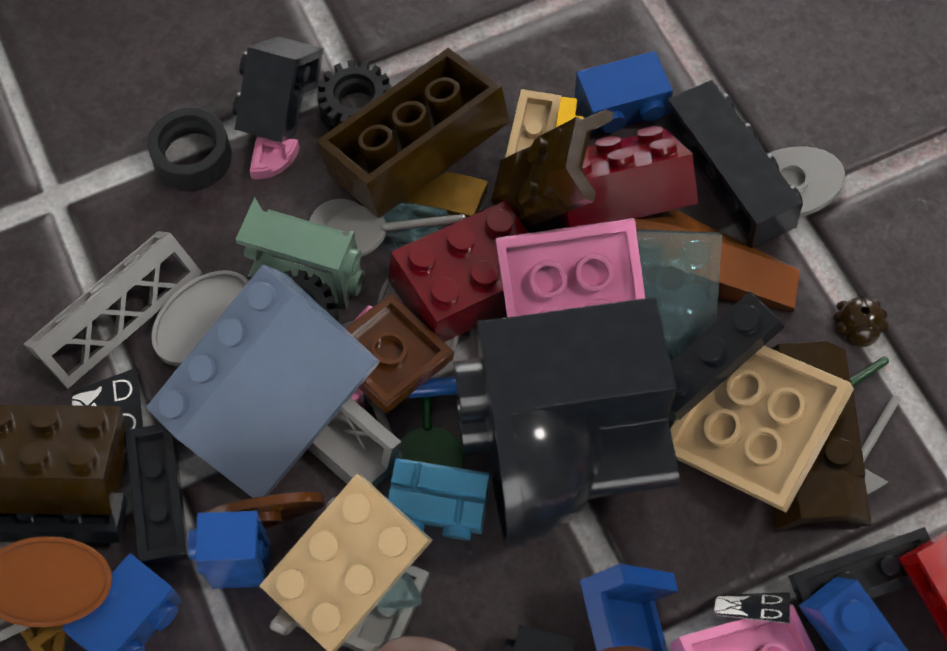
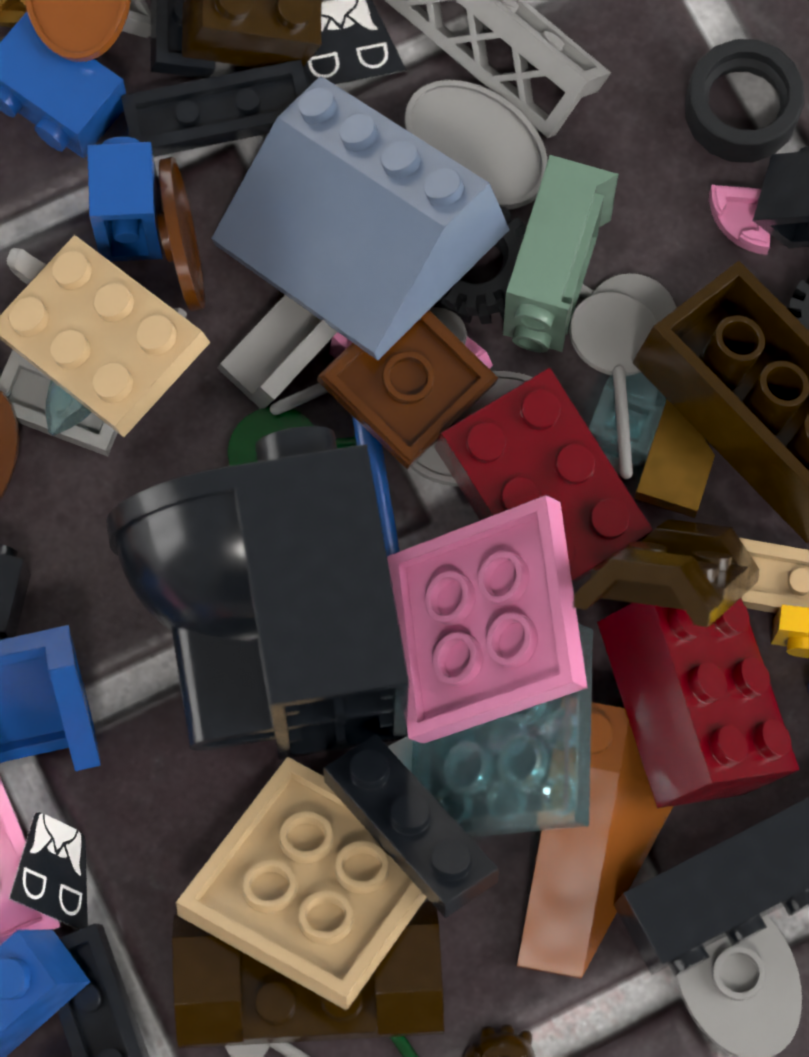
camera: 85 degrees right, 10 degrees up
dark azure brick [388,458,491,540] -> none

